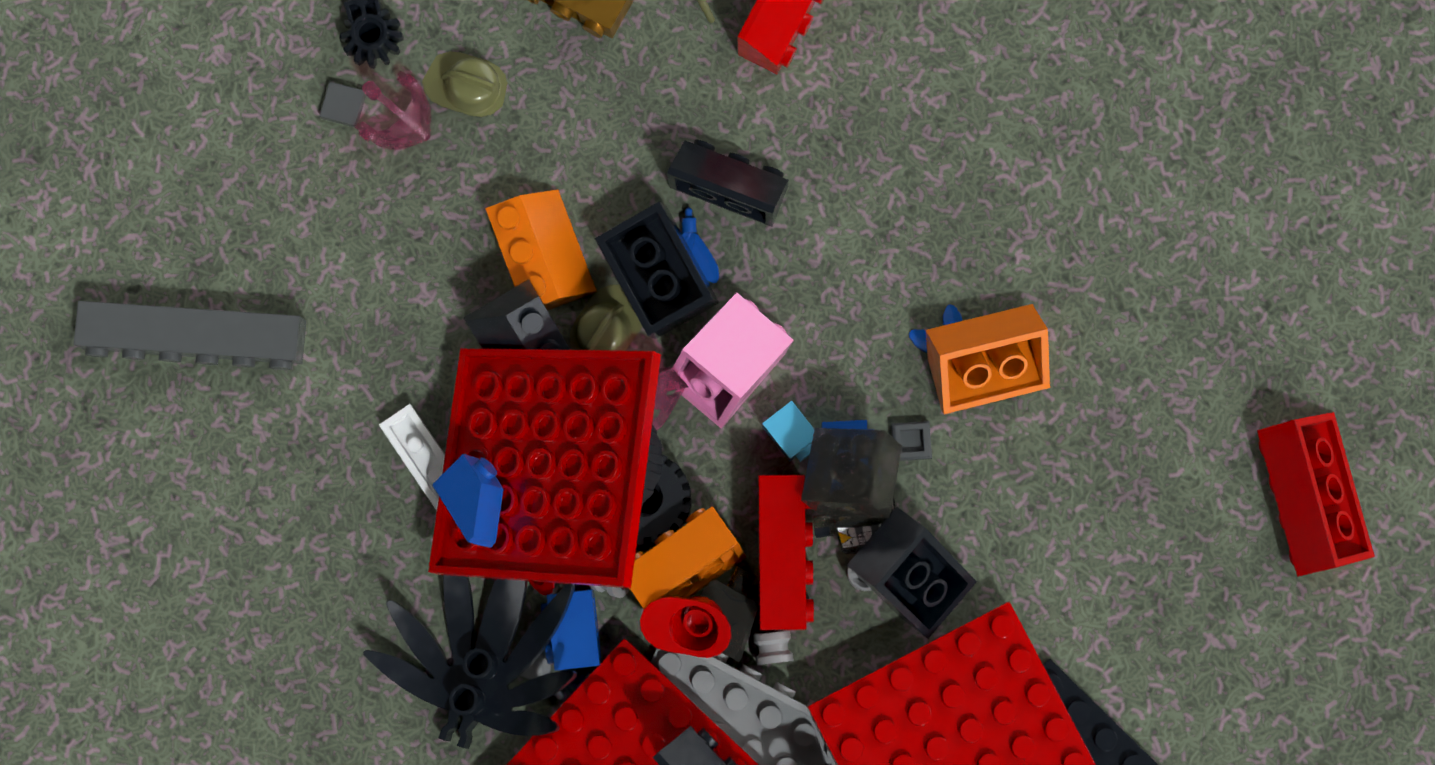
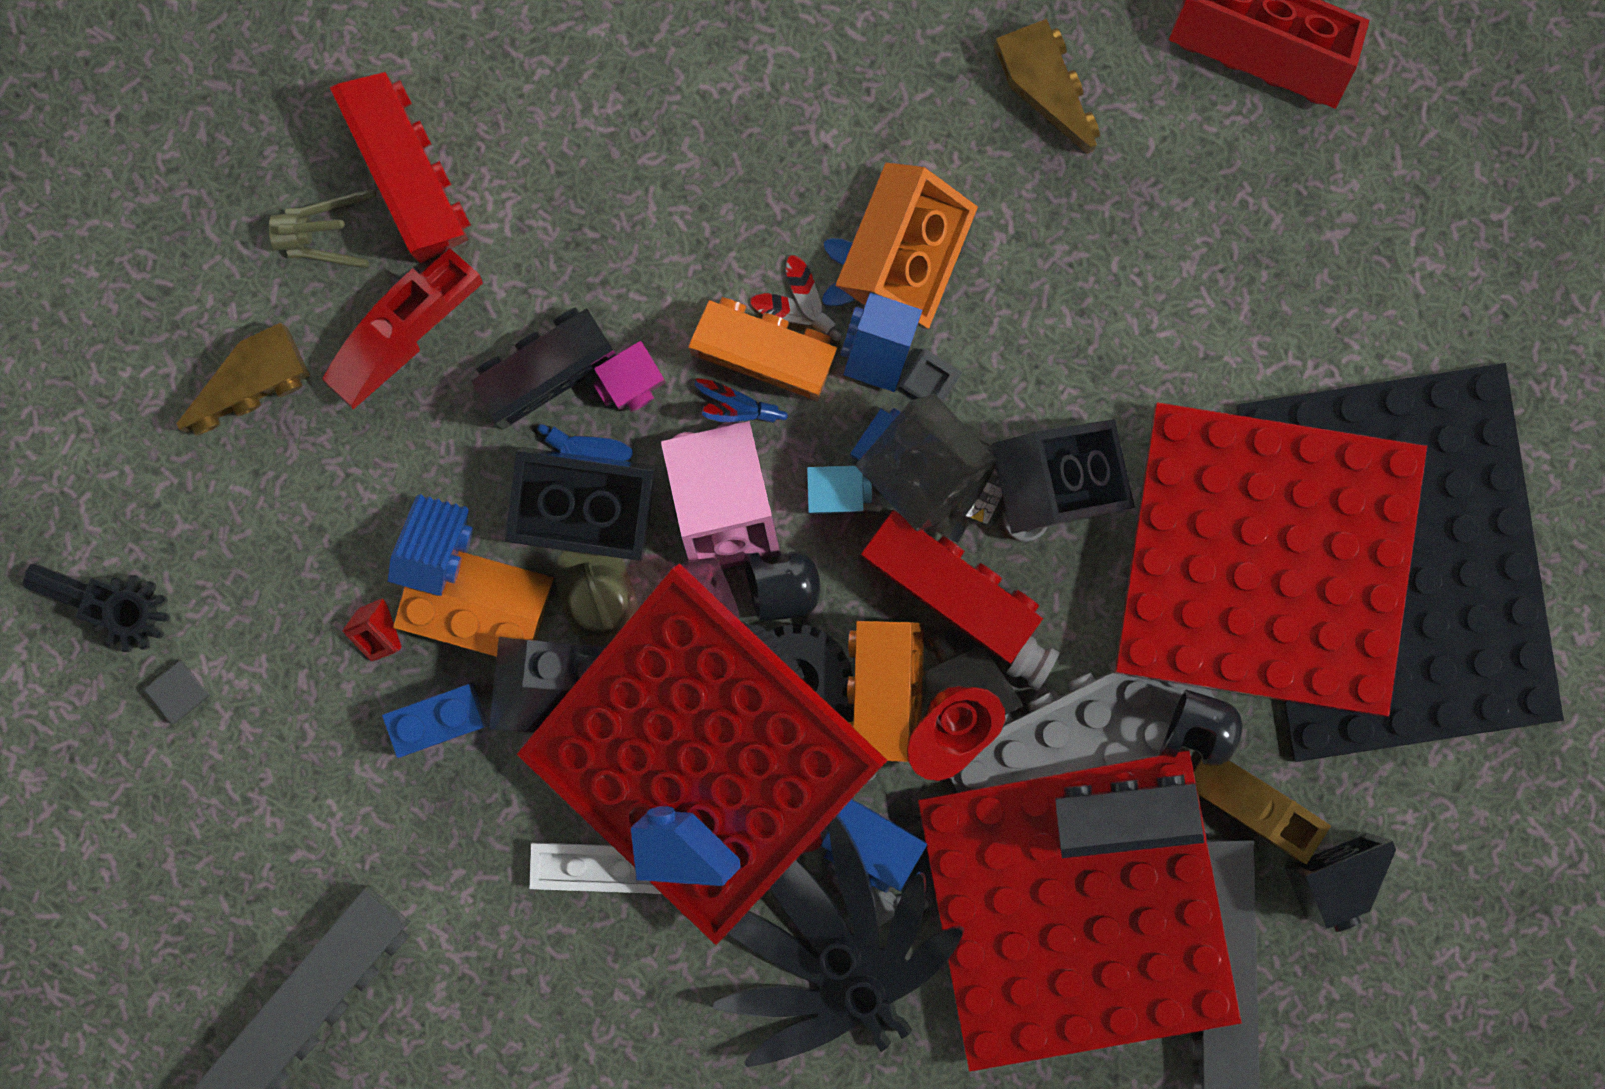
camera: 65 degrees left, 5 degrees up
clear pink helmet [354,71,432,150] -> none
olive piece [422,51,508,117] -> none
none -> red slope [322,248,483,410]
none -> red slope [342,598,402,662]
none -> blue brick [382,683,489,758]
none -> blue brick [387,494,473,596]
none -> dark pink brick [593,341,666,412]
none -> orange slope [689,297,837,402]
none -> blue piece [694,378,788,423]
none -> black helmet [744,552,821,622]
none -> piece [751,255,842,342]
none -> blue brick [840,292,922,392]
none -> pearl gold slope [993,19,1100,154]

